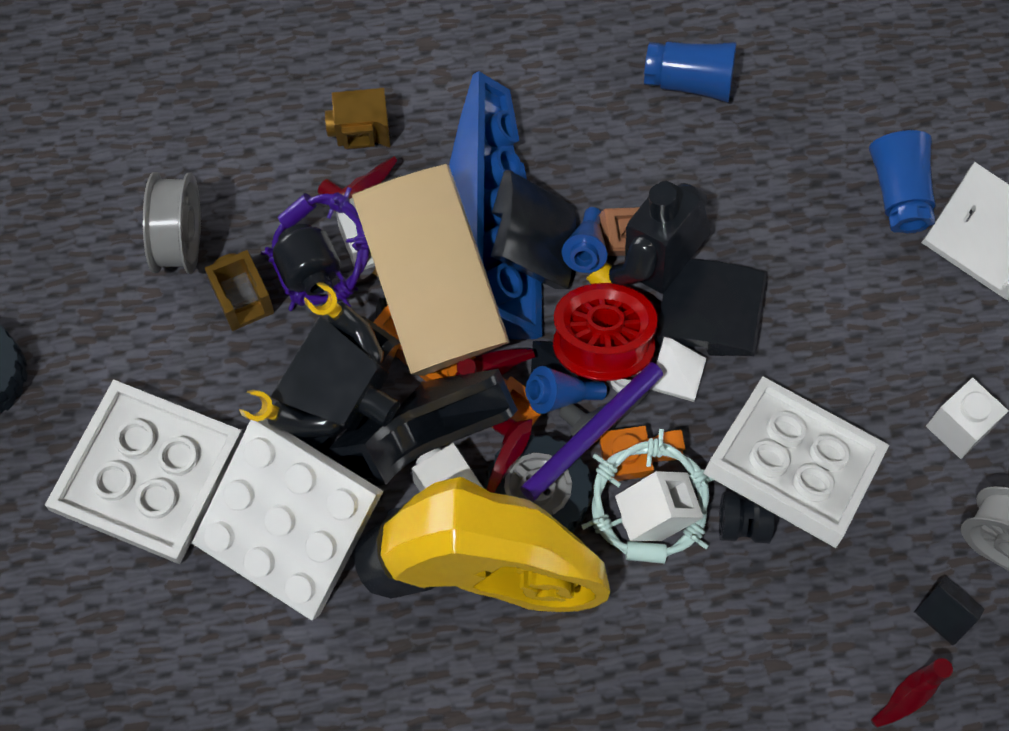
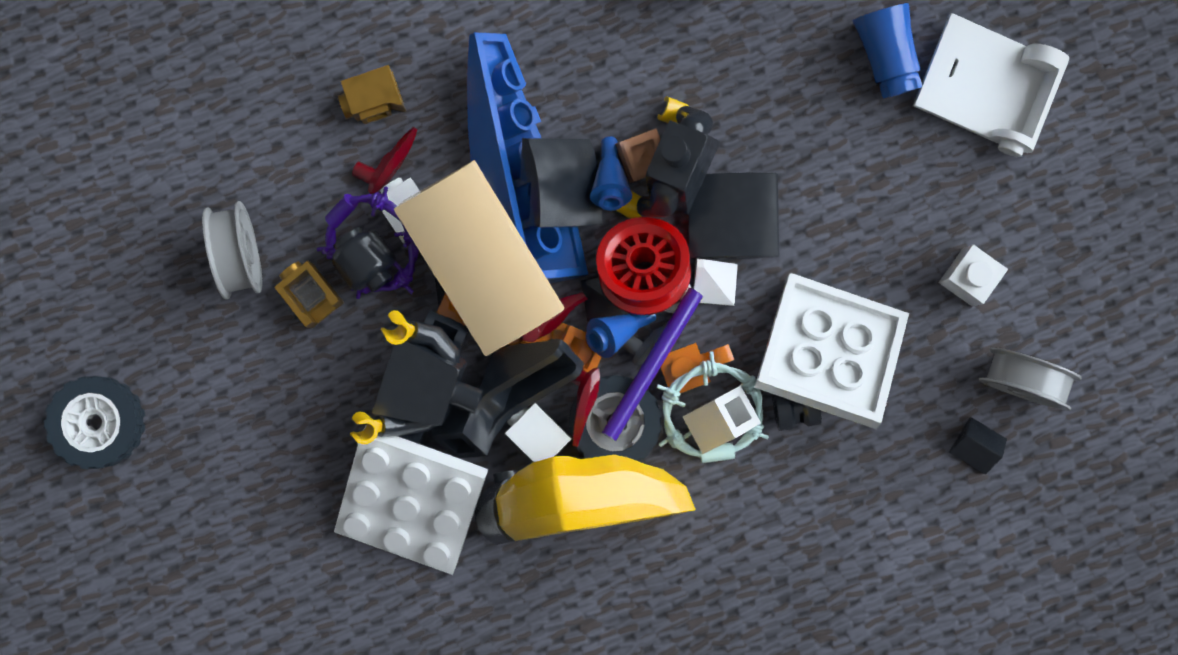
camera: 15 degrees left, 20 degrees up
white plate [45,379,243,564] -> none
dark red bar [871,658,953,728] -> none

